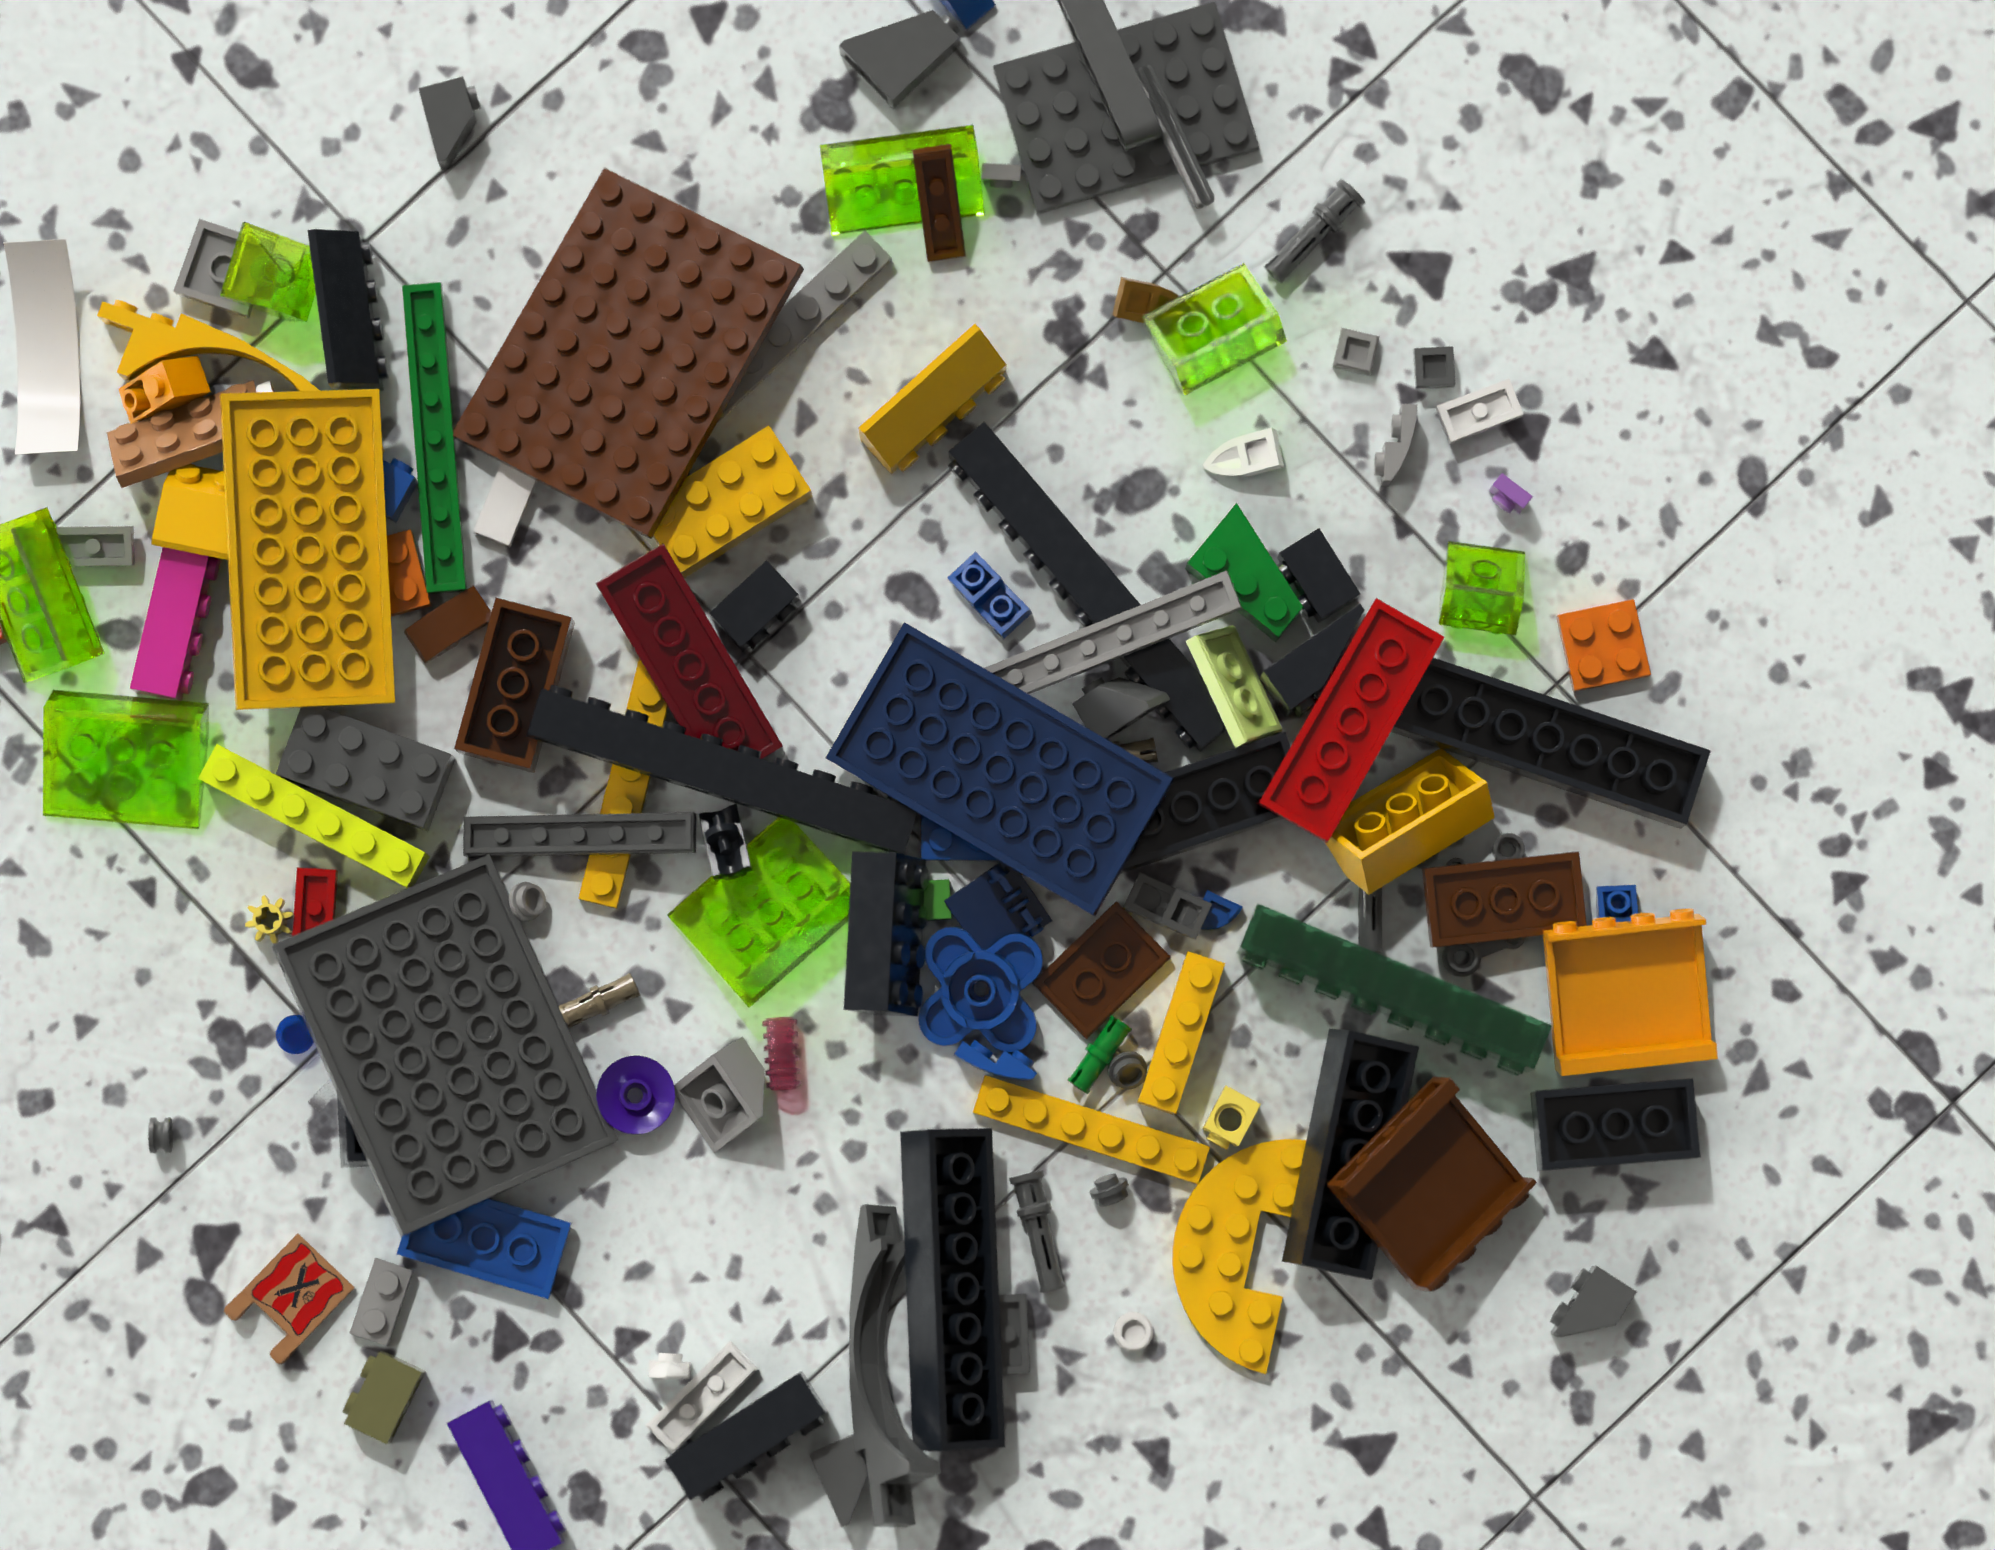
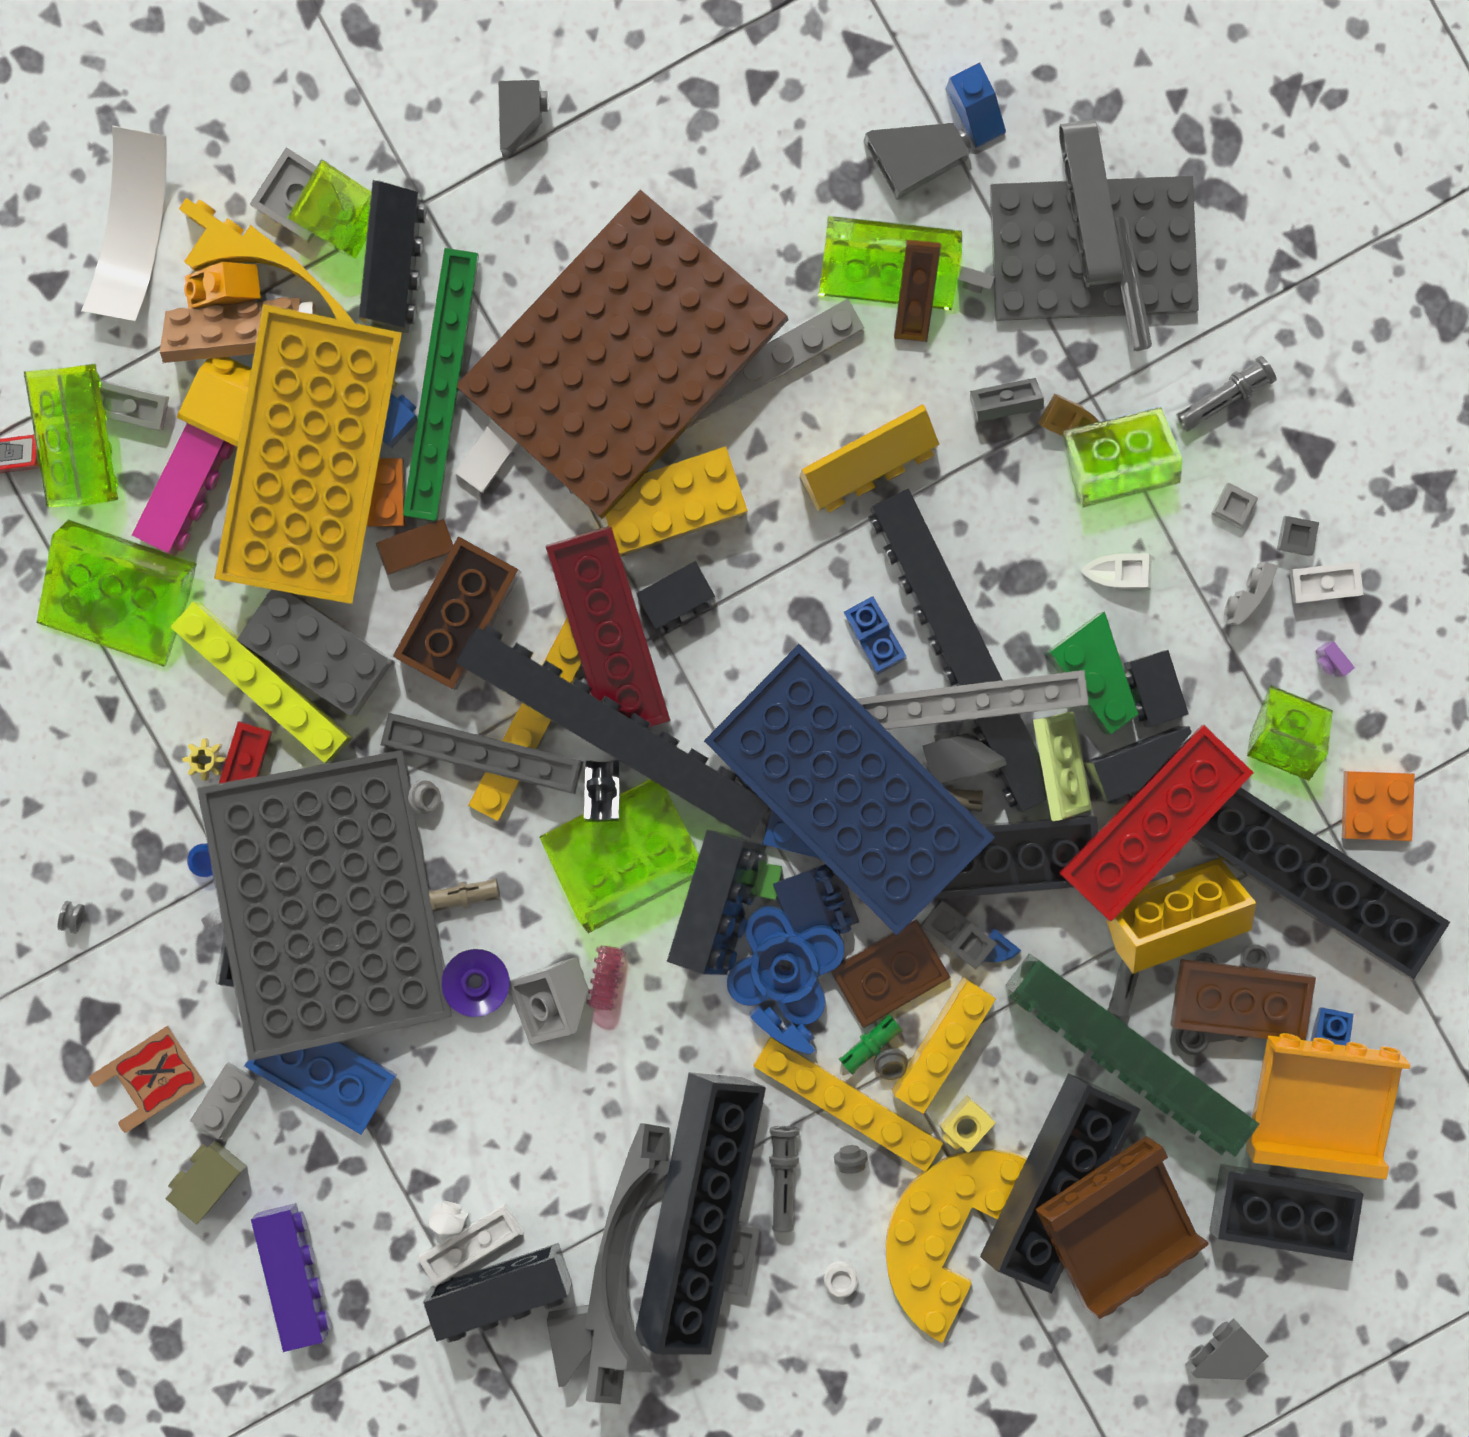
camera: 15 degrees right, 5 degrees up
none -> dark grey plate [970,378,1044,422]

